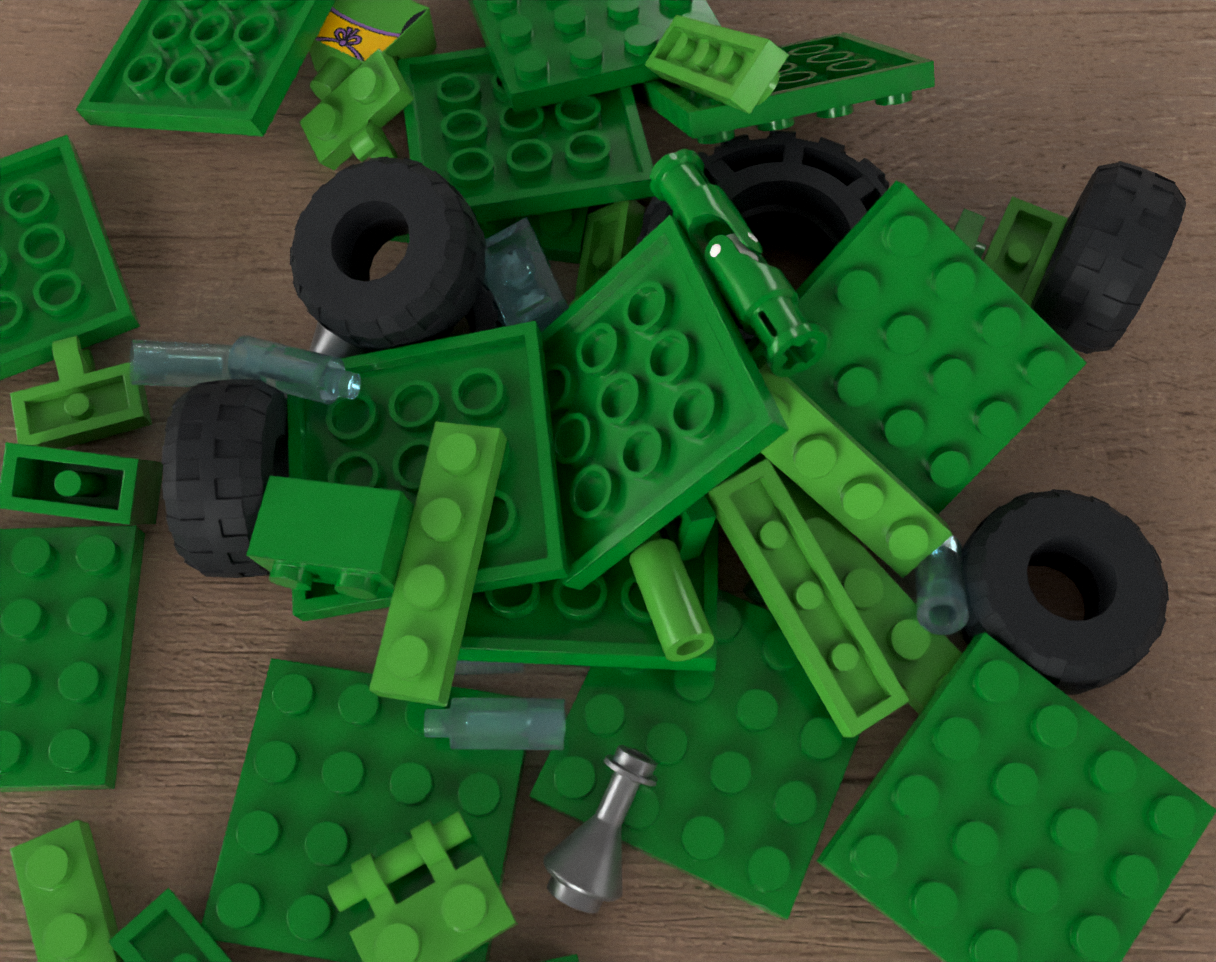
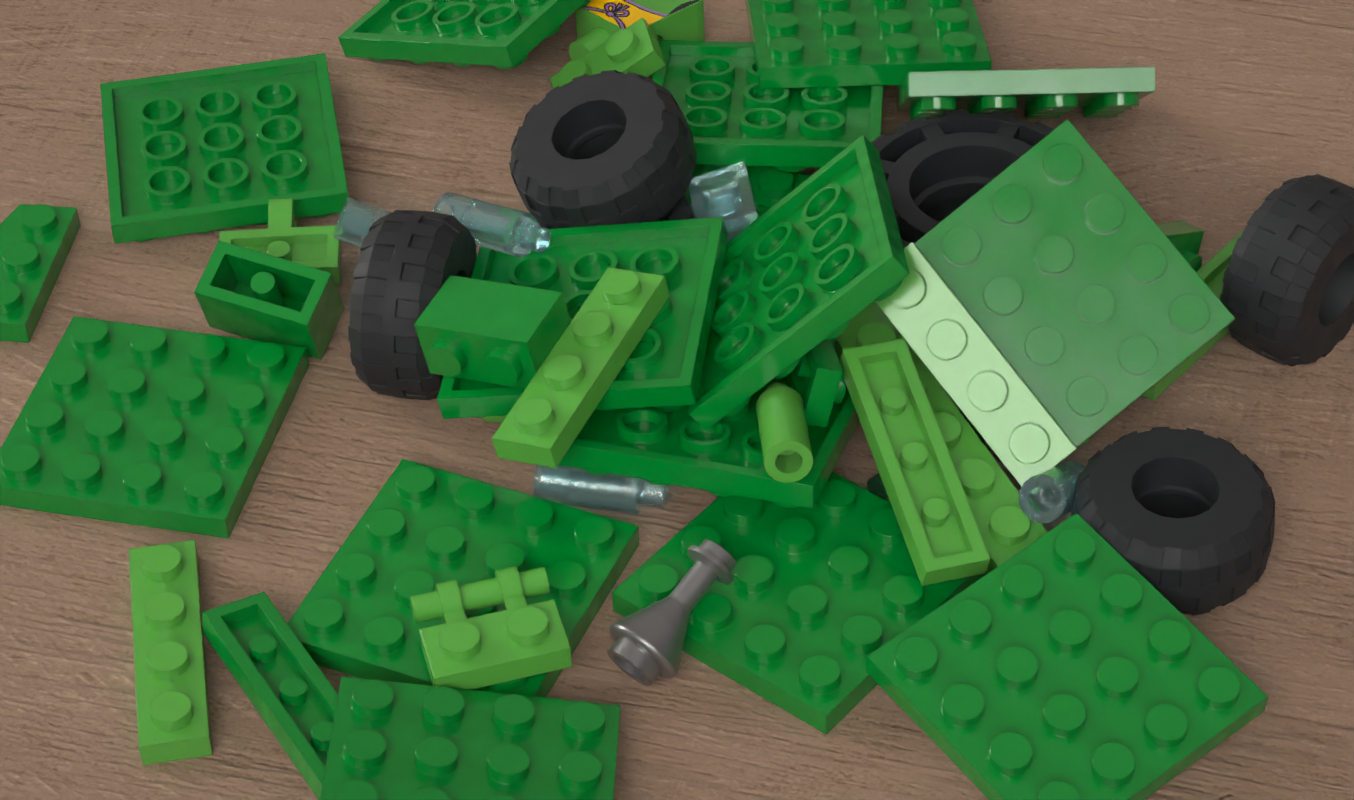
camera: 15 degrees right, 25 degrees down
clear light blue cylinder [424,698,566,750] -> none
bright green plate [645,15,789,114] -> none
green piece [649,149,828,377] -> none

